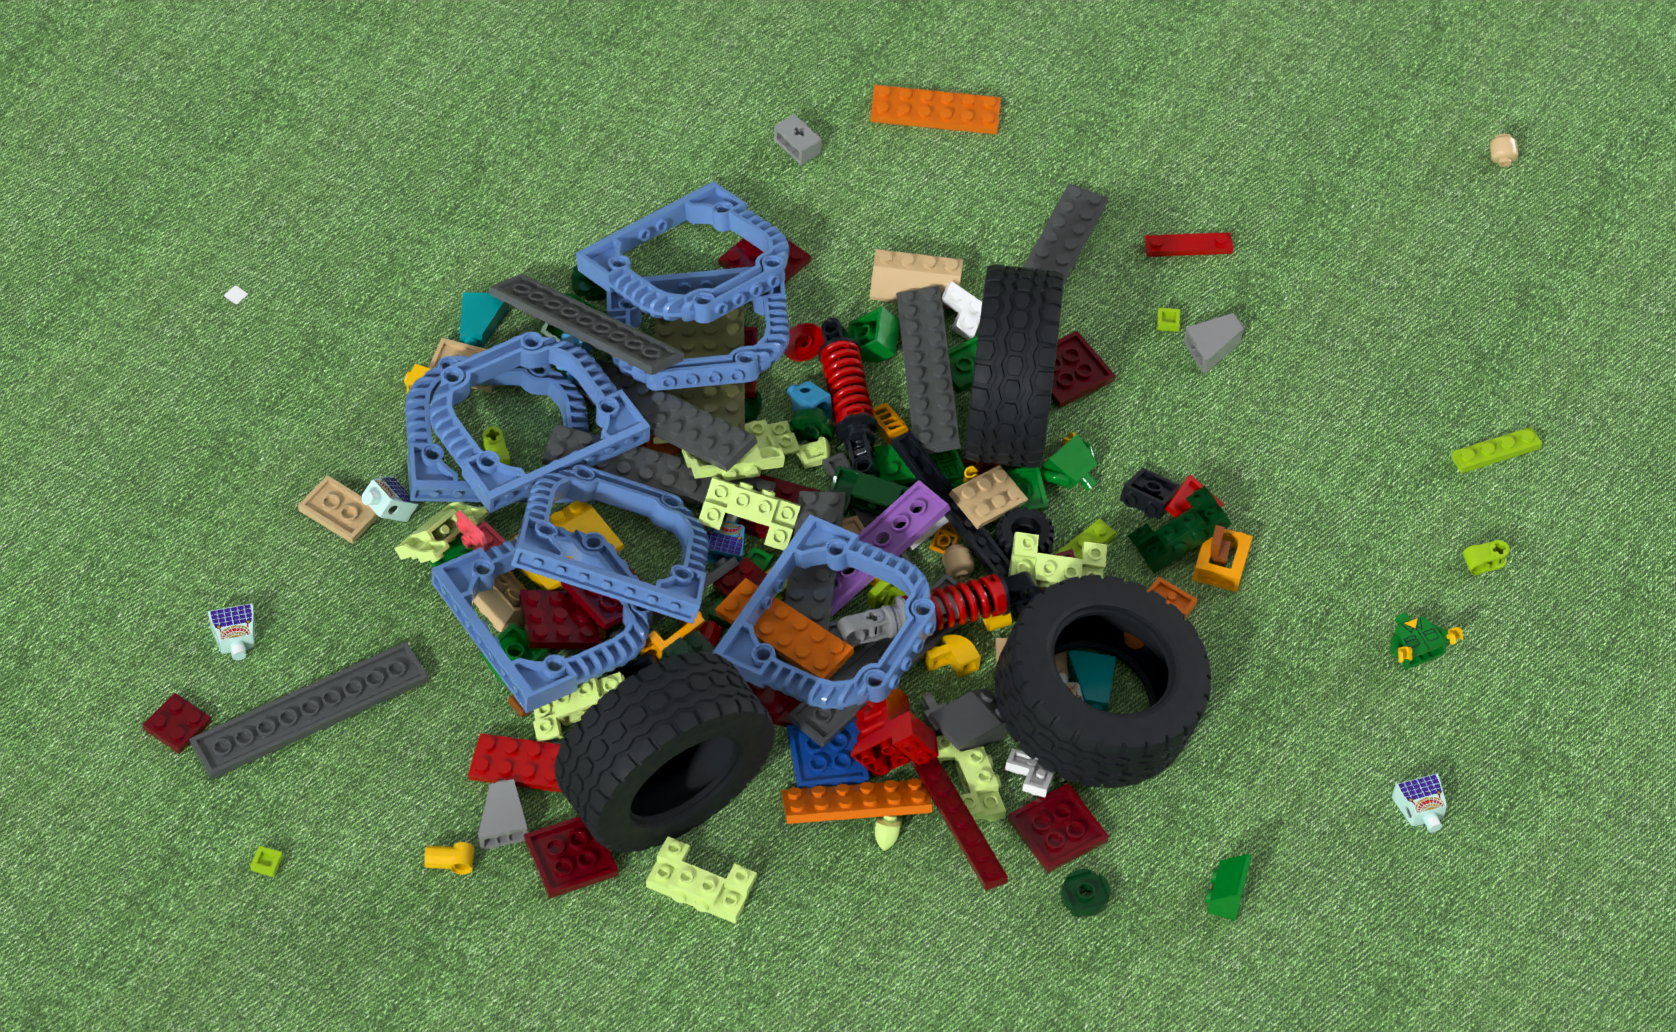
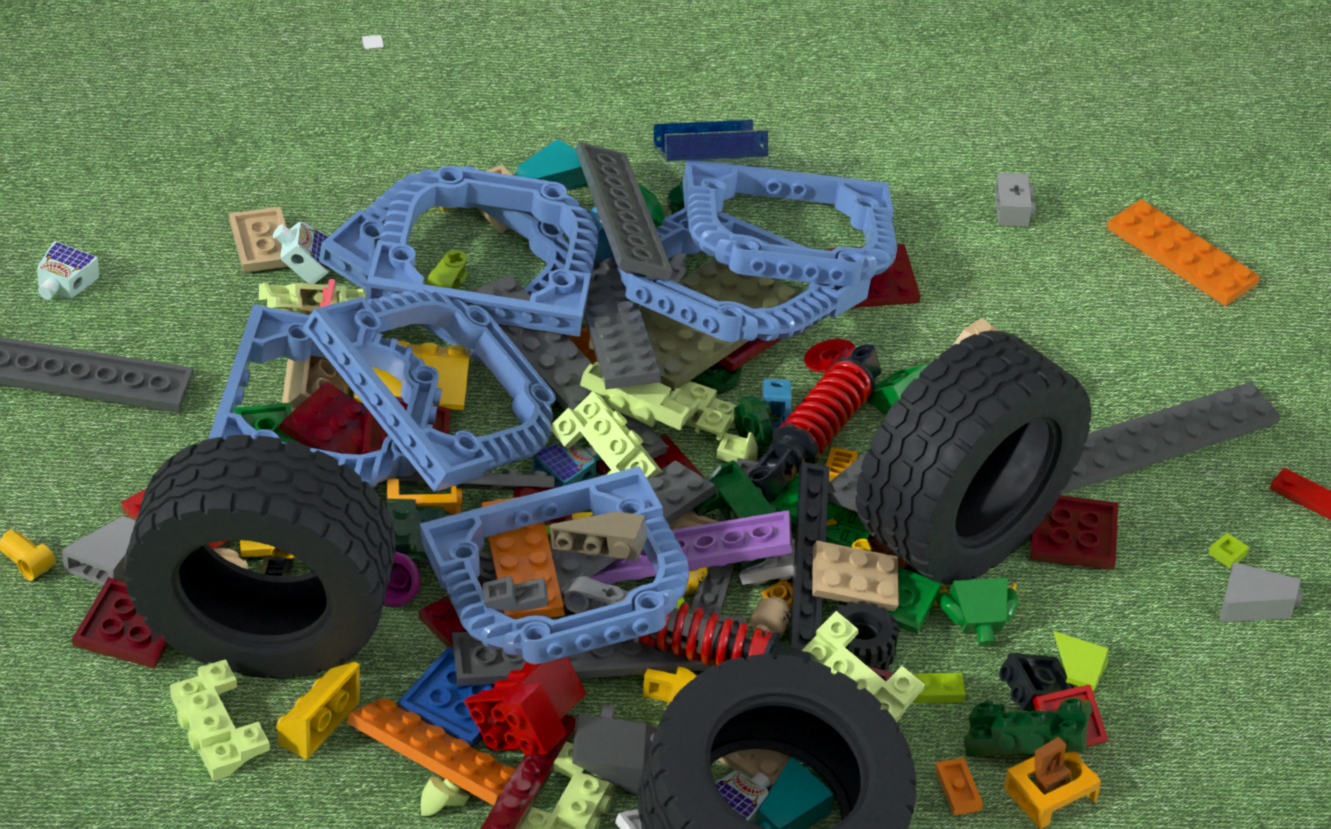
camera: 40 degrees right, 10 degrees down
none -> yellow slope [276,662,360,760]
none -> dark grey slope [483,576,548,610]
none -> dark tan slope [550,511,647,561]
none -> clear blue panel [653,119,768,161]
none -> lime slope [1053,631,1109,691]

